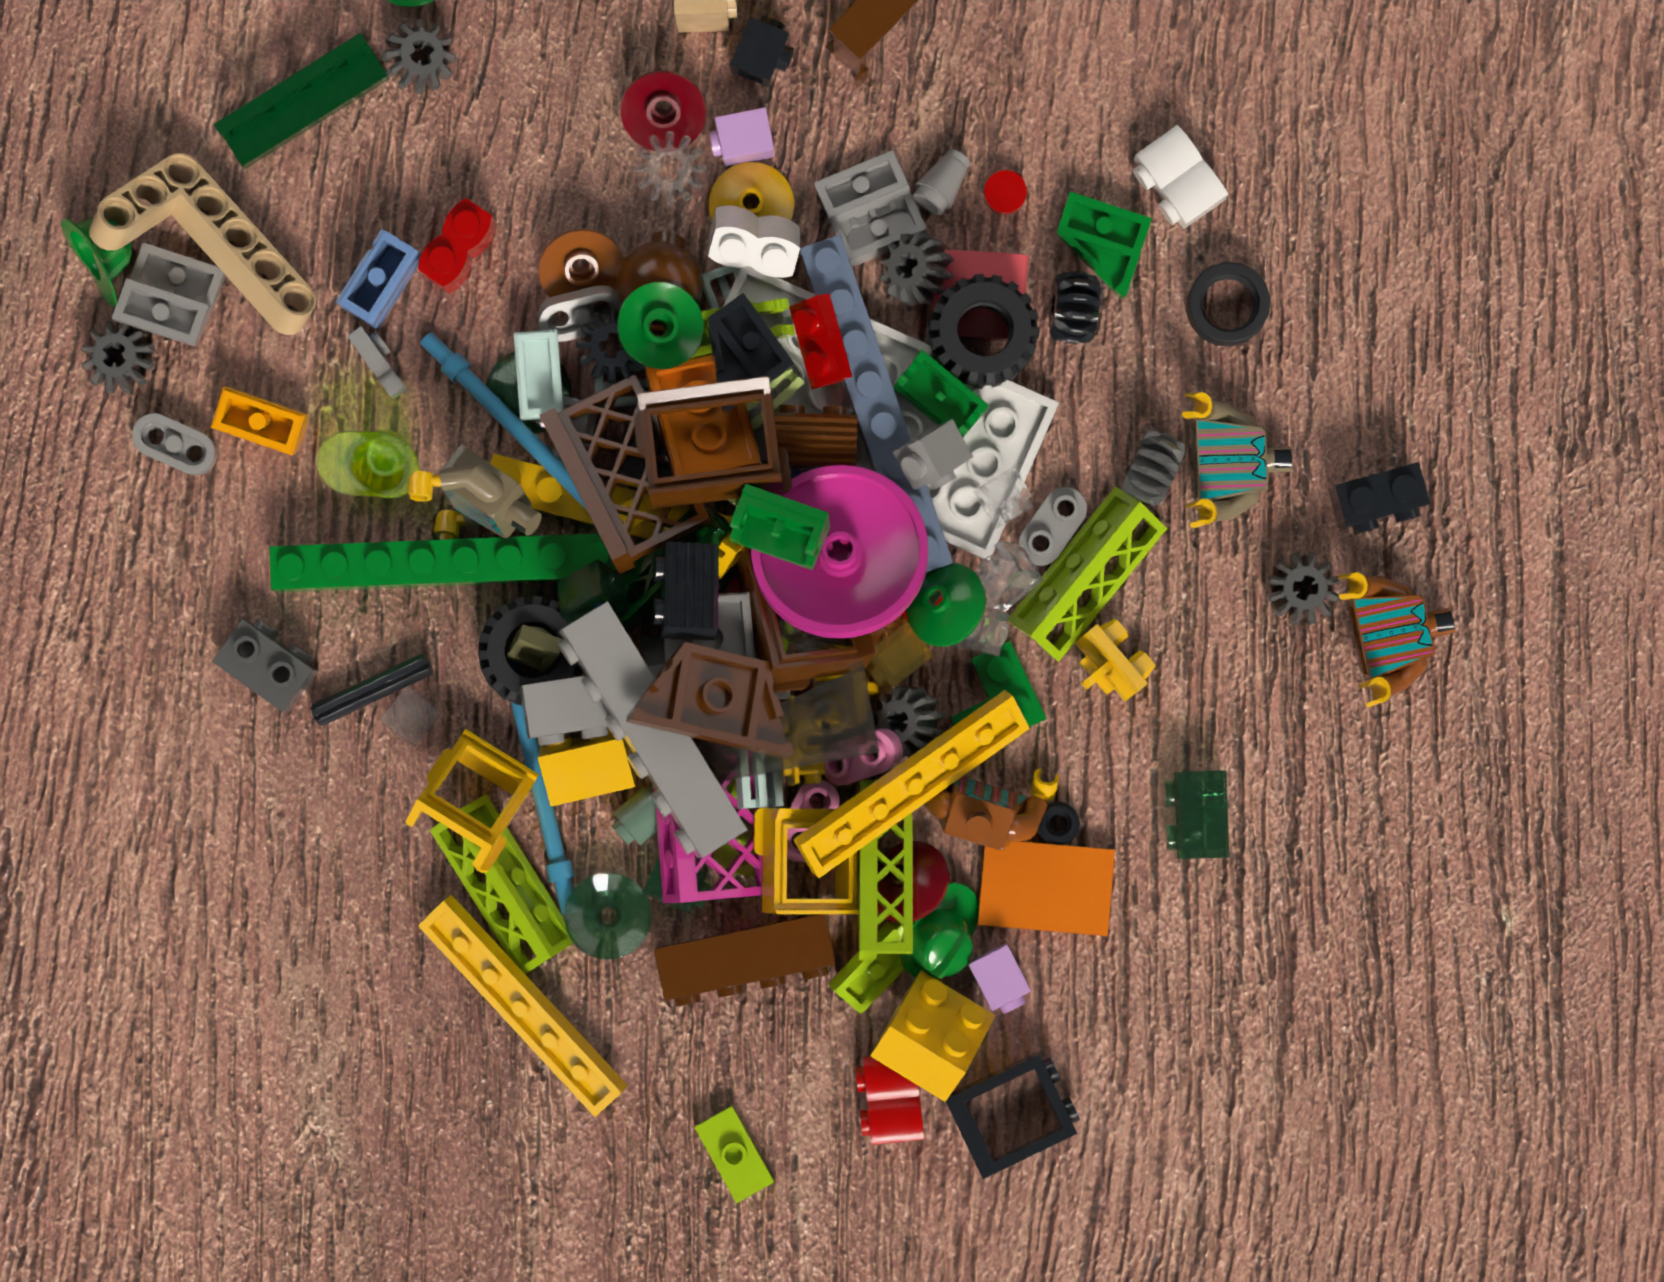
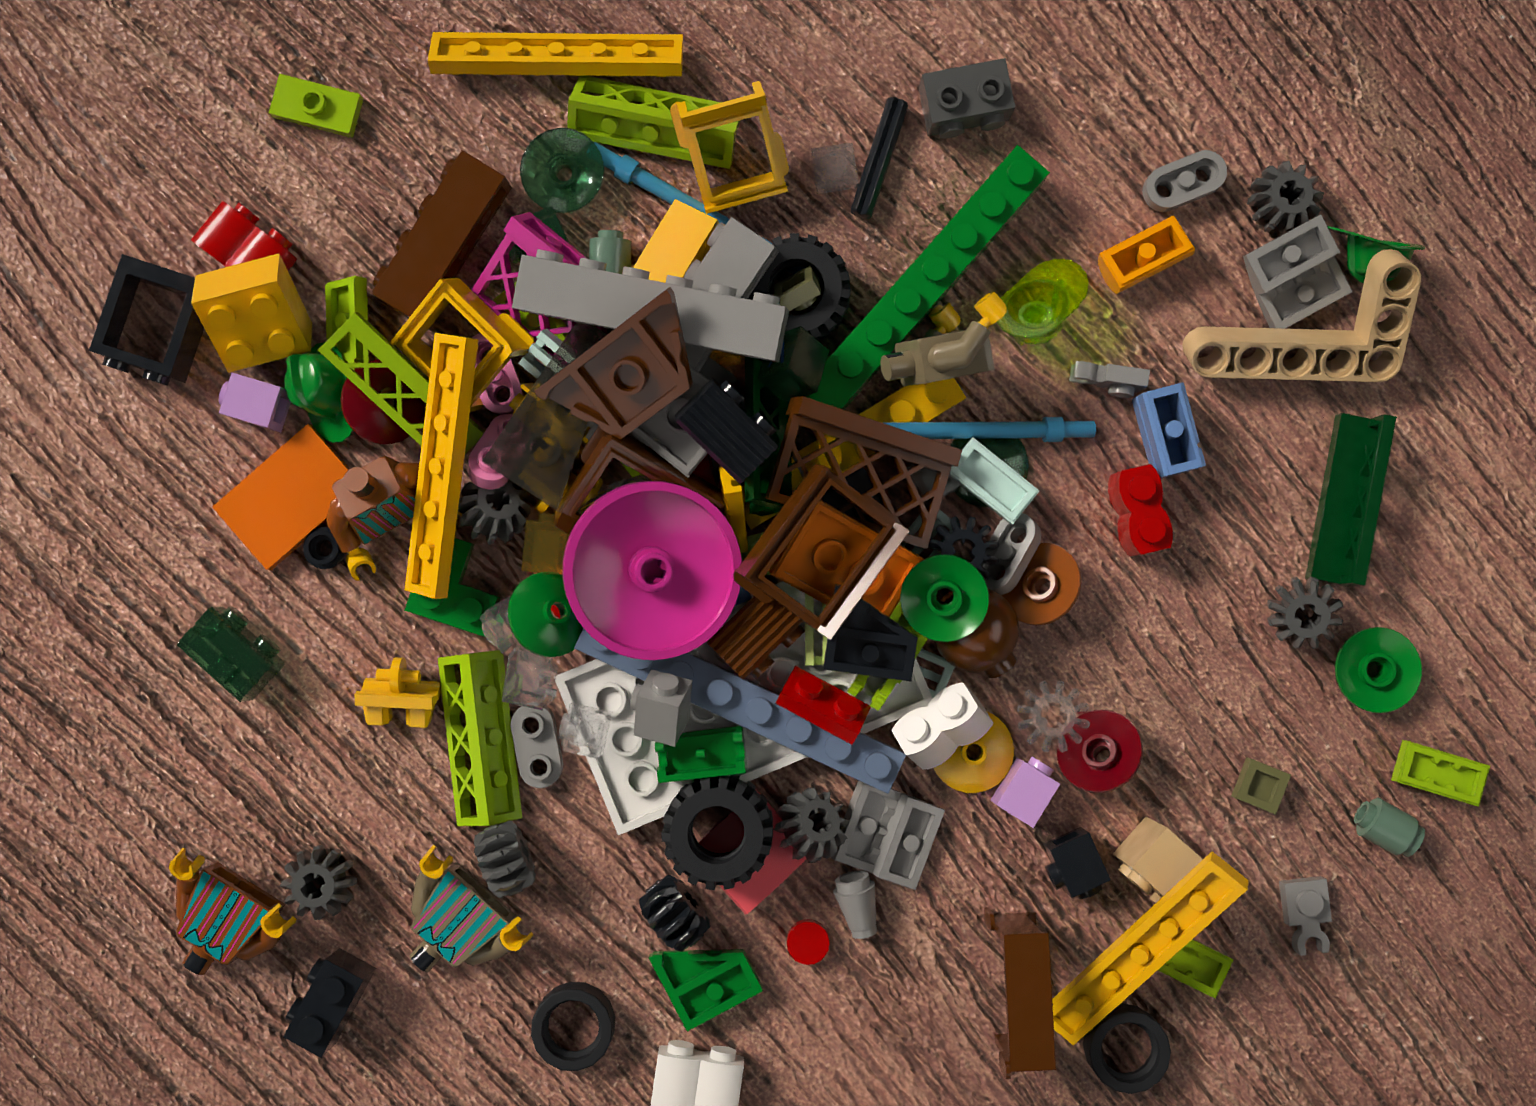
camera: 130 degrees right, 0 degrees up
green hinge [730,484,830,570] -> none

